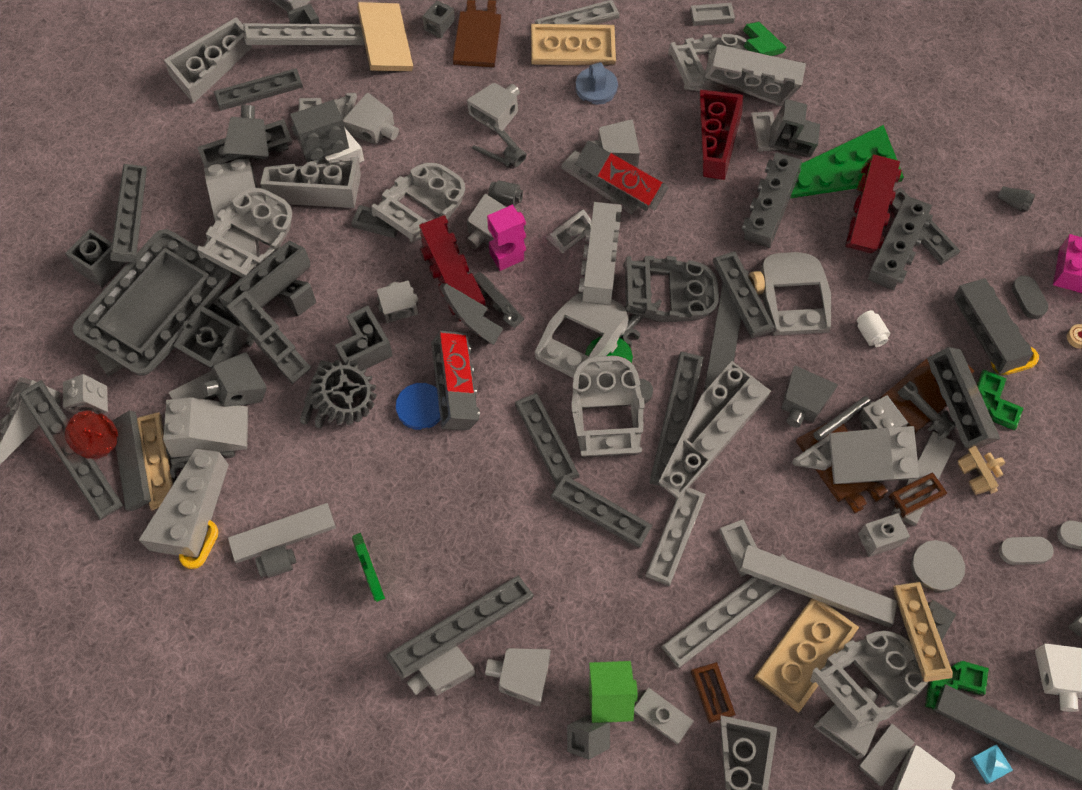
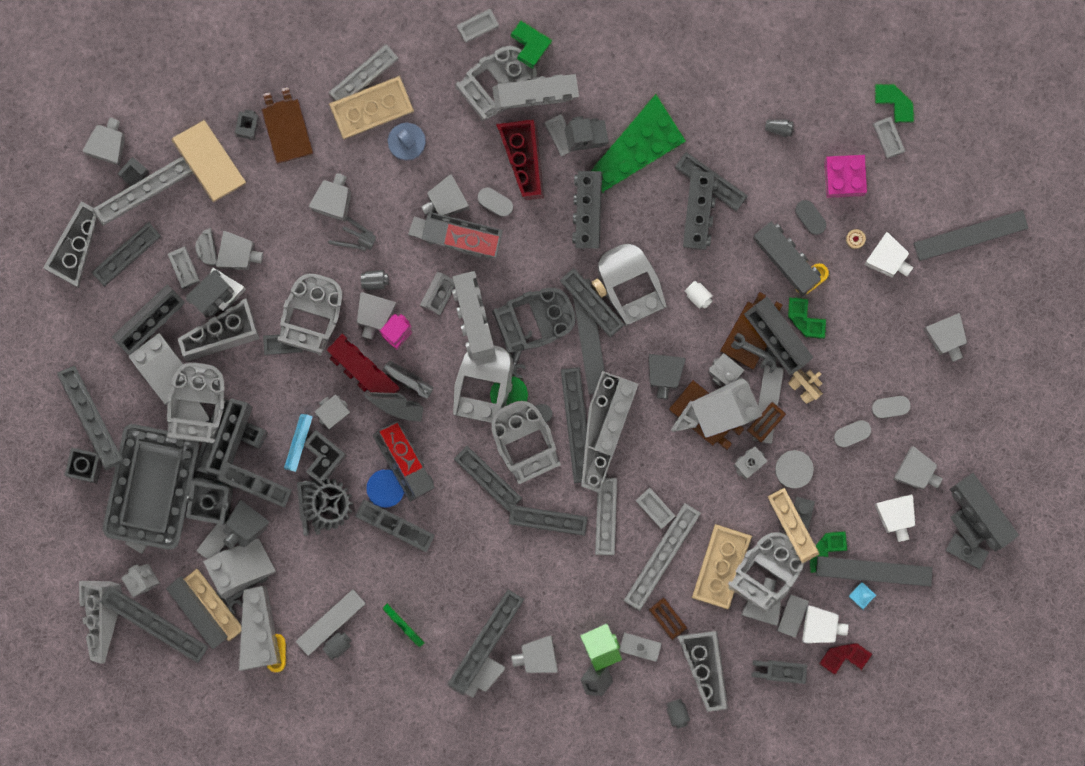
camera: 20 degrees left, 20 degrees up
clear red tile [65,410,118,459] -> none
dark grey torso [223,105,269,160] -> none
light grey tile [739,545,897,628] -> none
dark grey bar [813,396,871,441] -> none
dark red wedge [845,154,902,254] -> none
none -> medium azure tile [284,414,313,472]
none -> dark grey slope [355,499,435,552]
none -> light grey tile [478,188,513,217]

